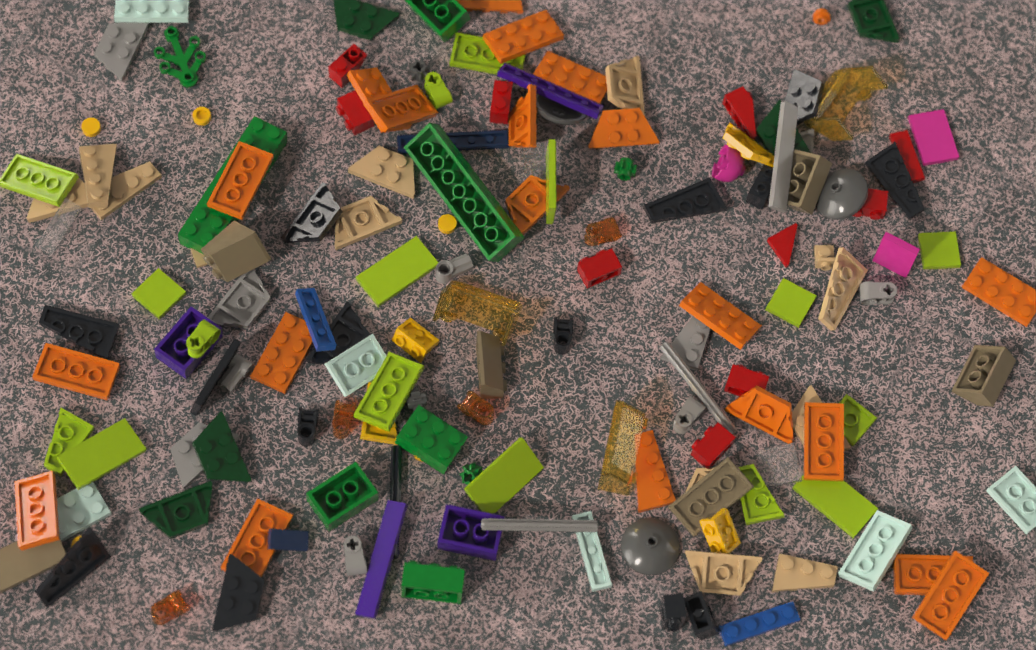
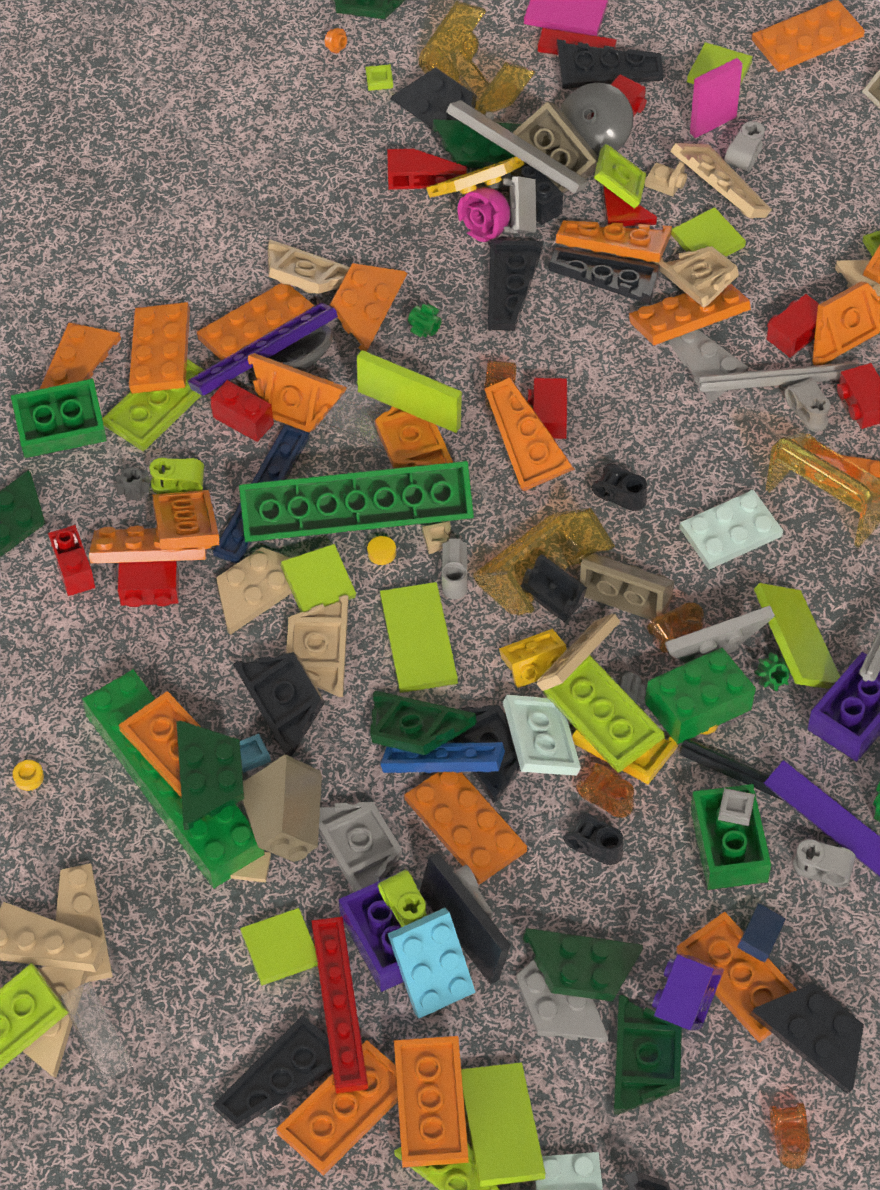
camera: 55 degrees left, 10 degrees down
none -> dark green wing [176,721,245,830]
none -> medium azure tile [240,734,271,773]
none -> lime tile [280,544,356,612]
none -> red tile [312,916,368,1094]
none -> lime tile [365,64,393,91]
none -> dark green wing [370,690,477,755]
none -> medium azure plate [388,908,476,1019]
none -> orange plate [394,1036,469,1168]
none -> tan tile [422,521,451,554]
none -> orange wing [484,378,575,491]
none -> light grey hinge [503,176,536,235]
none -> black hinge [519,554,587,622]
none -> tan tile [537,614,620,691]
none -> black wing [549,247,660,305]
none -> orange wing [556,220,672,262]
none -> lime tile [594,144,646,209]
none -> dark purple brick [652,954,724,1031]
none -> tan wing [655,246,739,308]
none -> light grey wing [665,606,774,664]
none -> light aqua plate [680,489,783,570]
none -> light grey tile [718,788,755,826]

